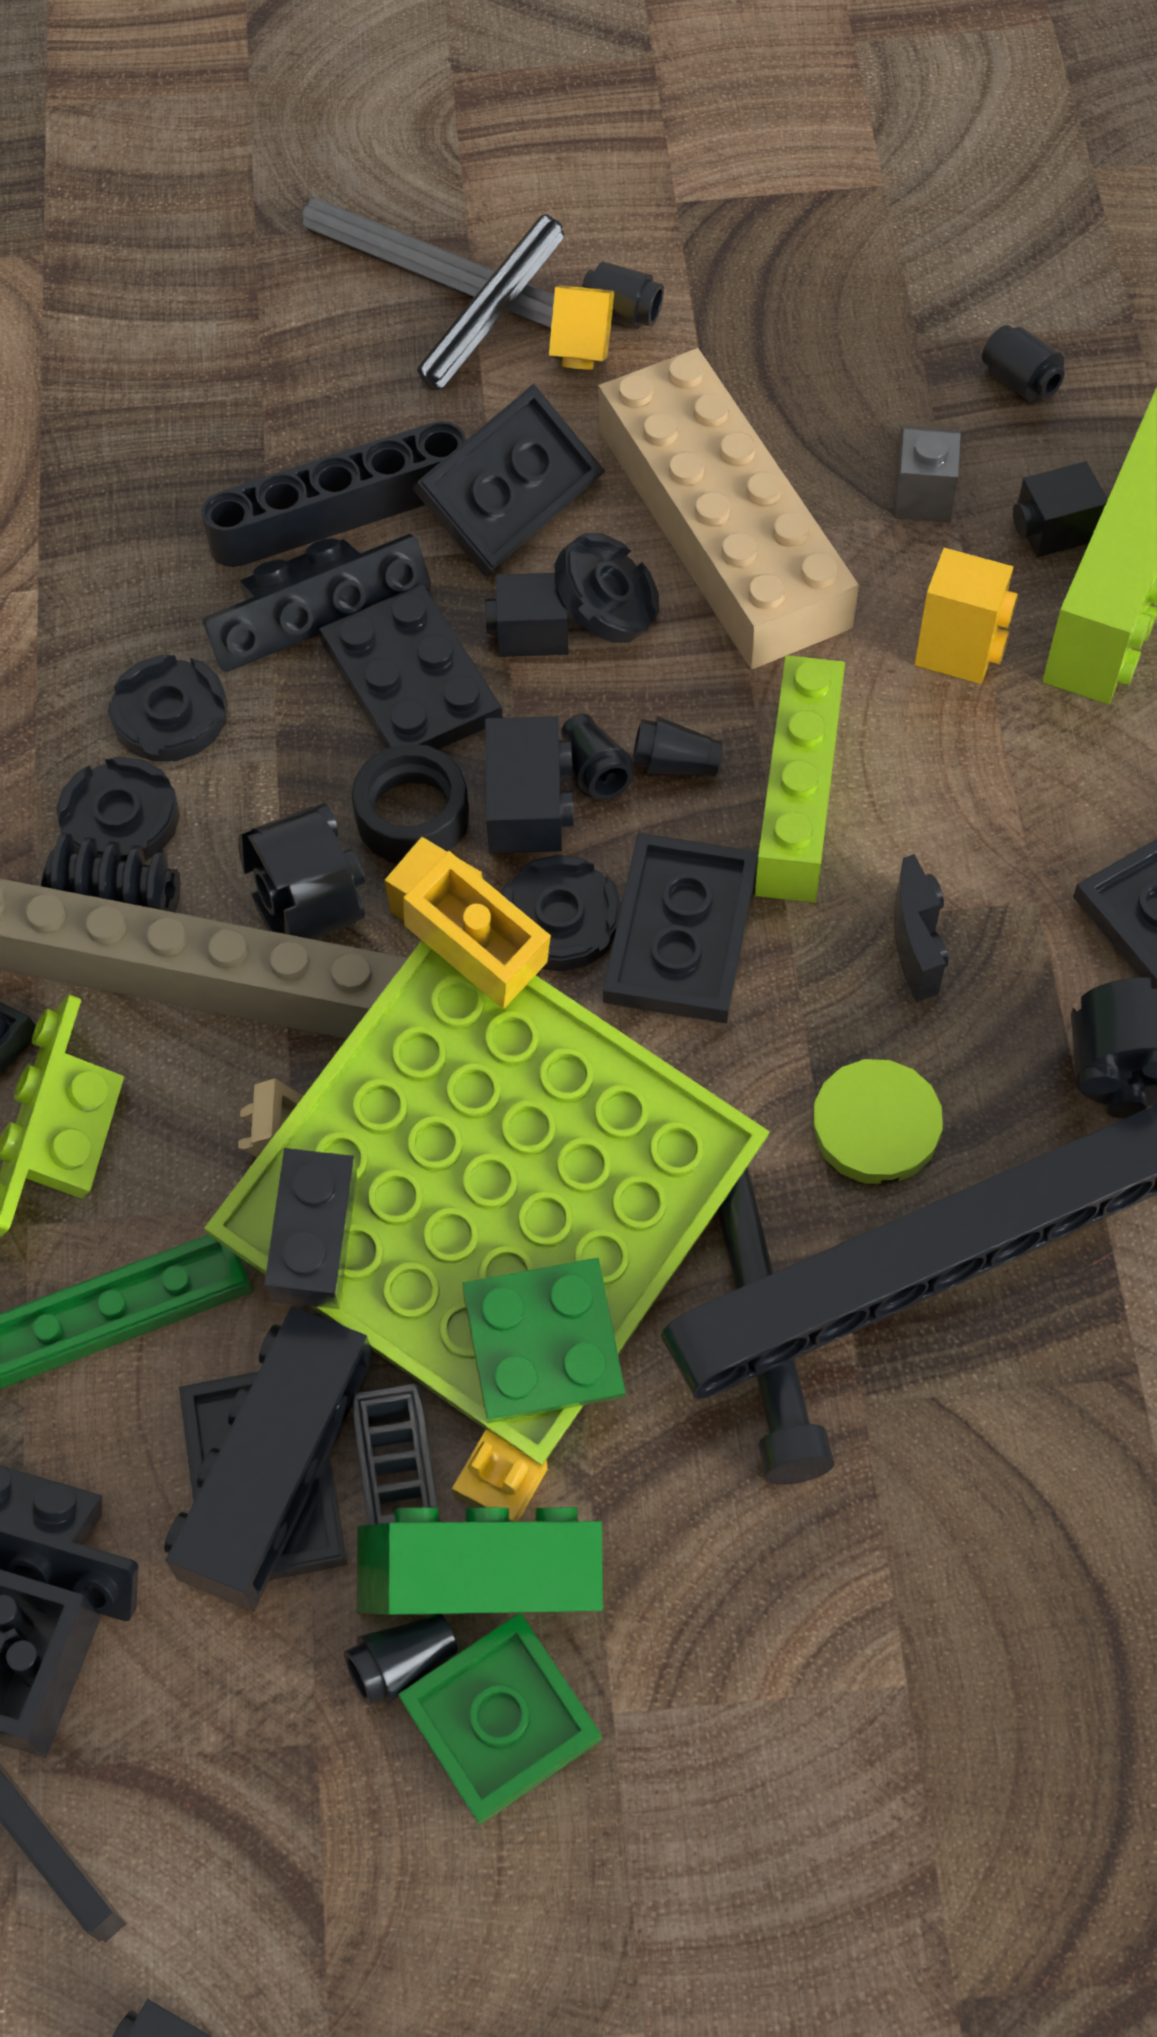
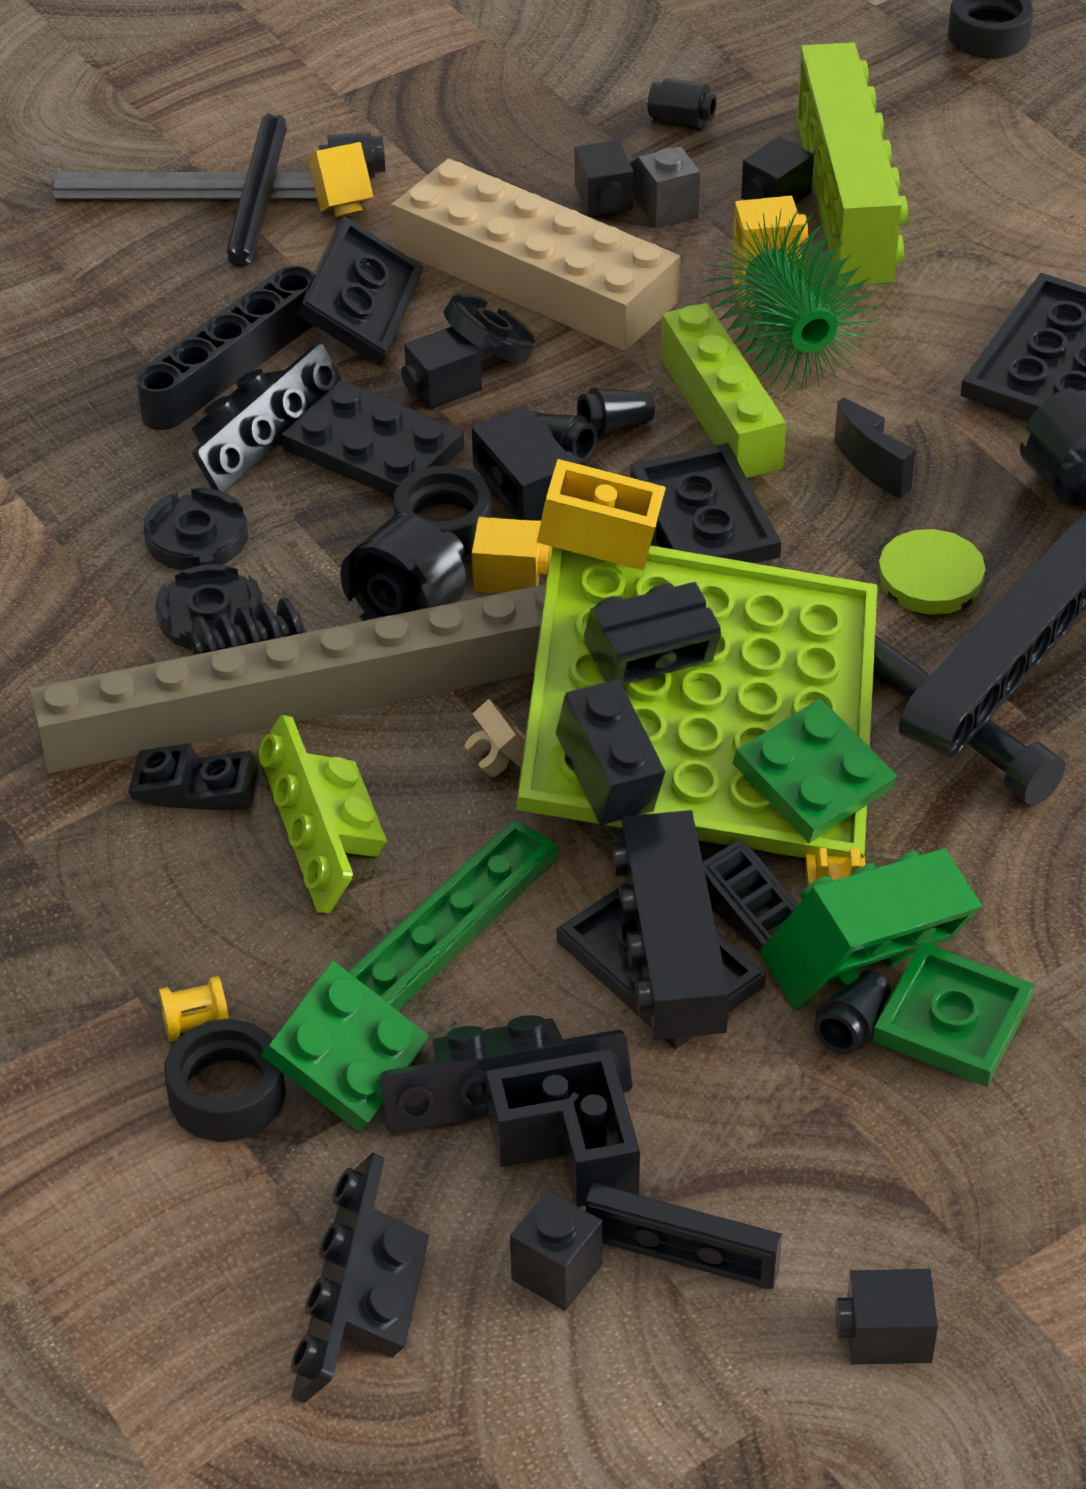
camera: 30 degrees left, 15 degrees down
none -> black brick [574,140,634,217]
none -> black brick [584,582,721,685]
none -> green piece [703,209,881,392]

